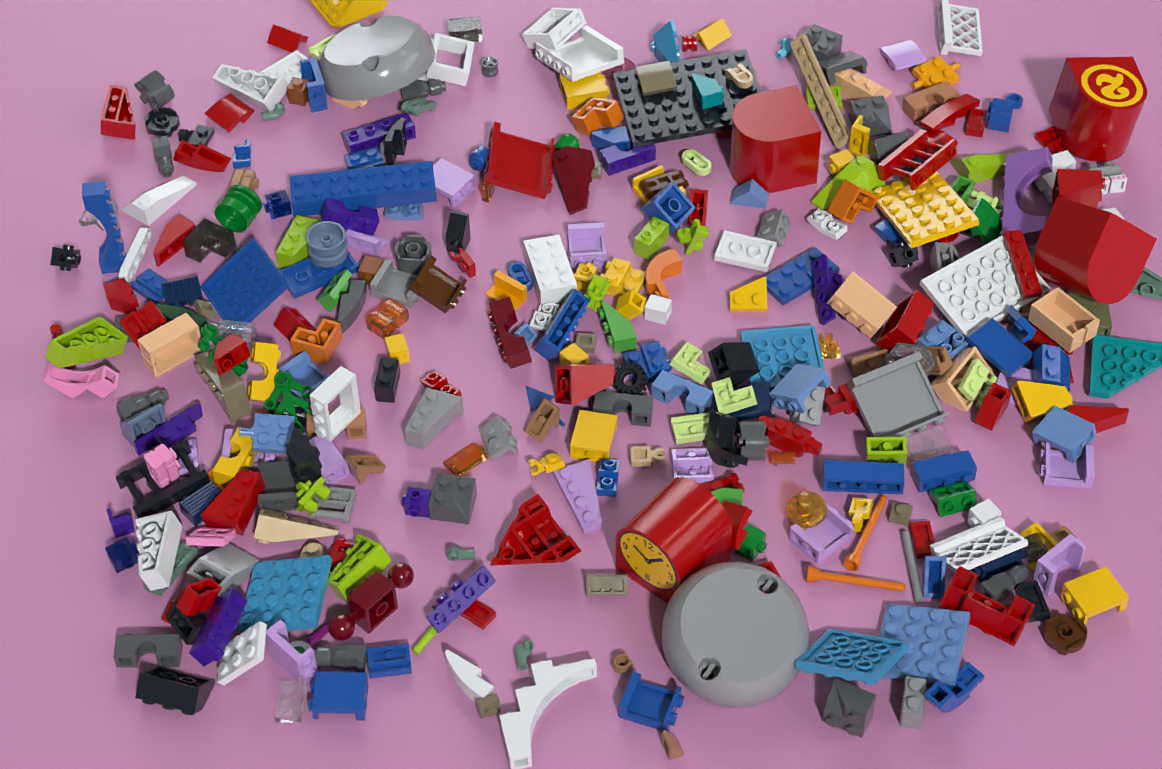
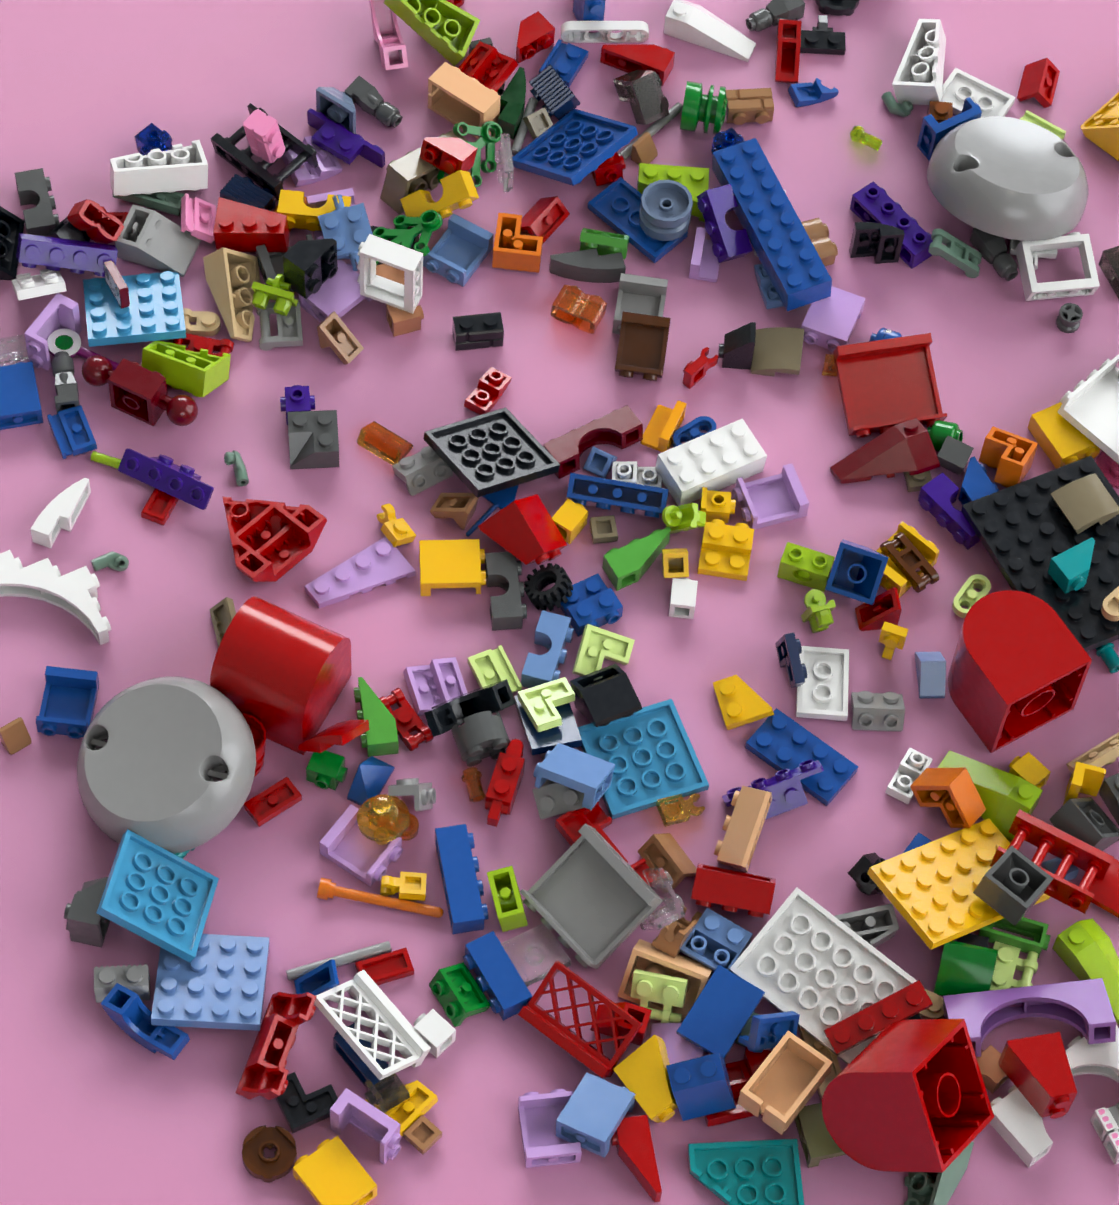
camera: 70 degrees right, 10 degrees up
dark purple panel [106,508,135,538] -> none
red slope [204,94,254,133] -> none
blue plate [344,146,386,170] -> none
dark orange brick [358,255,383,285] -> none
yellow brick [385,333,410,365] -> none
dark grey brick [394,234,432,276] -> none
light grey wedge [404,388,464,450] -> none
dark tan plate [476,693,500,719] -> none
blue slope [596,459,620,497] -> none
medium nougat plate [612,654,632,674] -> none
tan plate [631,446,665,467] -> none
orange arch [645,248,682,299] -> none
orange piece [806,566,906,591] -> none
dark tan plate [889,502,913,526] -> none
dark grey piece [978,564,1029,602] -> none
none -> tile [104,260,130,309]
none -> blue slope [347,756,395,810]
none -> light grey bracket [388,778,436,811]
none -> black plate [423,407,560,498]
none -> red fence [518,961,643,1078]
none -> dark tan slope [750,327,804,377]
none -> dark blue plate [775,633,807,688]
none -> clear neon green arm [850,125,882,151]
none -> yellow plate [878,621,909,660]
none -> dark grey panel [937,436,974,476]
none -> dark grey slope [973,845,1054,926]

